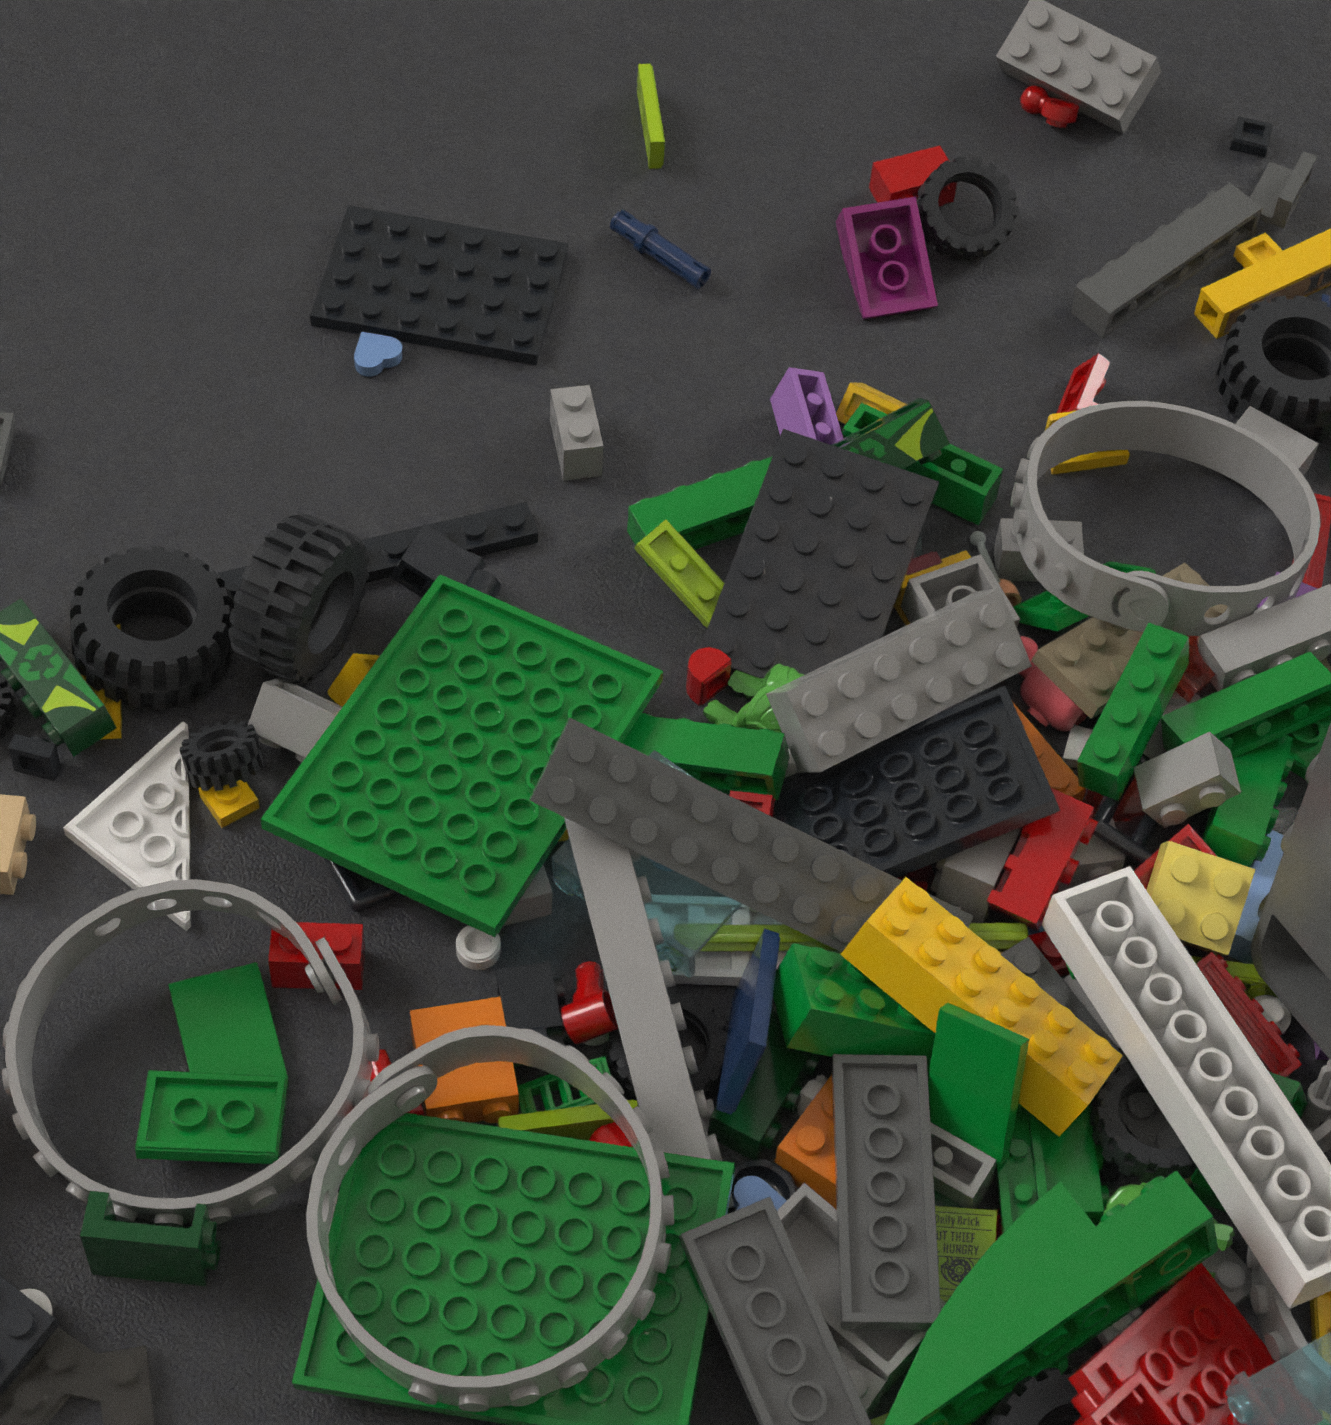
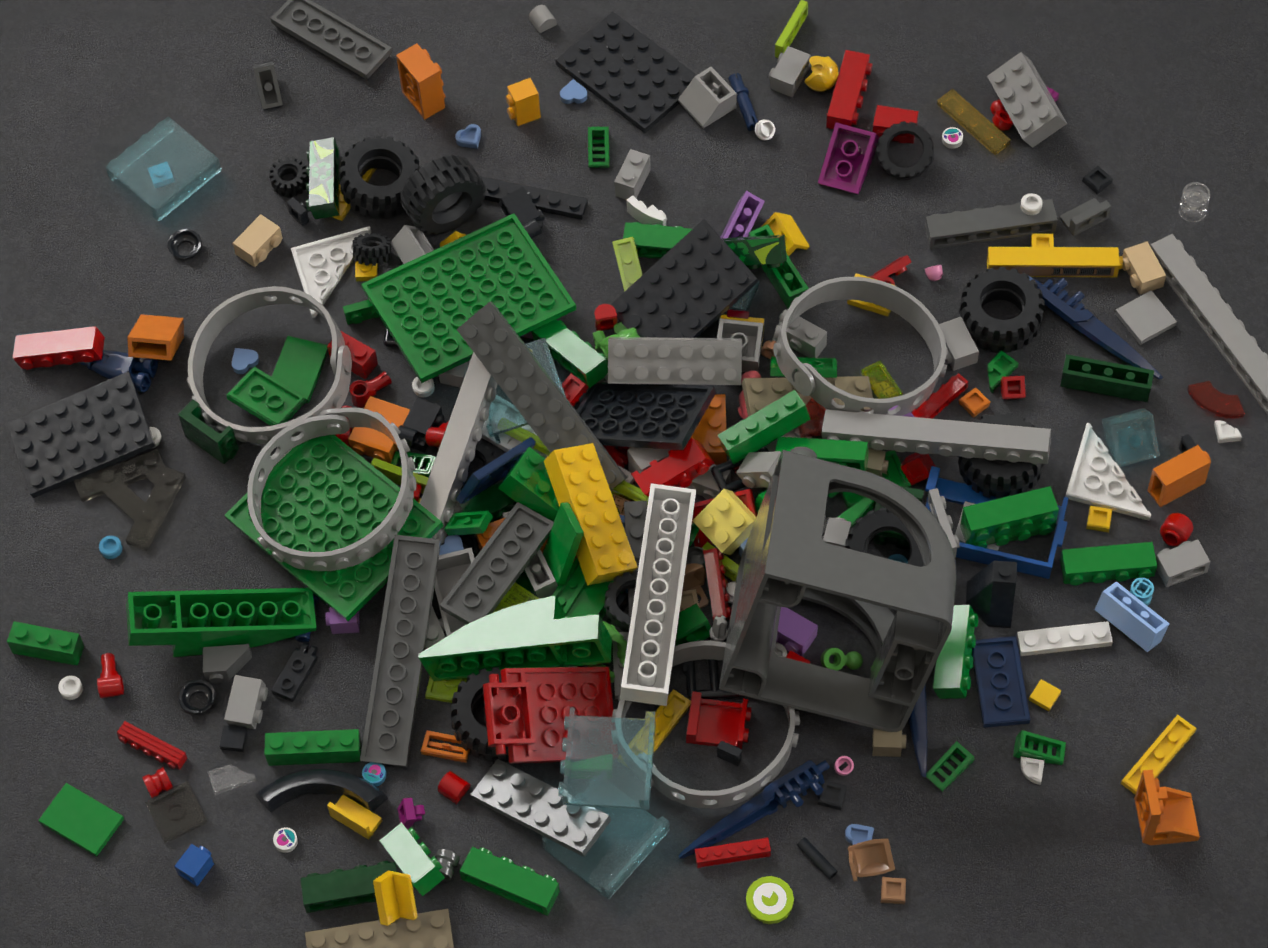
camera: 40 degrees right, 5 degrees up
none -> medium blue tile [232,348,259,374]
none -> green plate [343,300,380,325]
none -> red pin [349,371,392,408]
none -> orange brick [396,43,446,120]
none -> green plate [444,511,493,536]
none -> medium blue tile [455,124,481,149]
none -> light orange brick [506,78,541,126]
none -> light grey brick [529,5,557,33]
none -> green slope [588,127,609,168]
none -> white slope [626,196,667,226]
none -> light grey slope [678,66,737,129]
none -> white plate [755,119,775,141]
none -> light grey brick [768,46,811,97]
none -> yellow cap [804,56,839,92]
none -> red brick [826,50,873,129]
none -> clear neon green tile [861,361,903,399]
none -> bright pink hinge [925,265,943,281]
none -> clear yellow tile [937,89,1011,155]
none -> white tile [942,127,963,149]
none -> white tile [1020,193,1043,215]

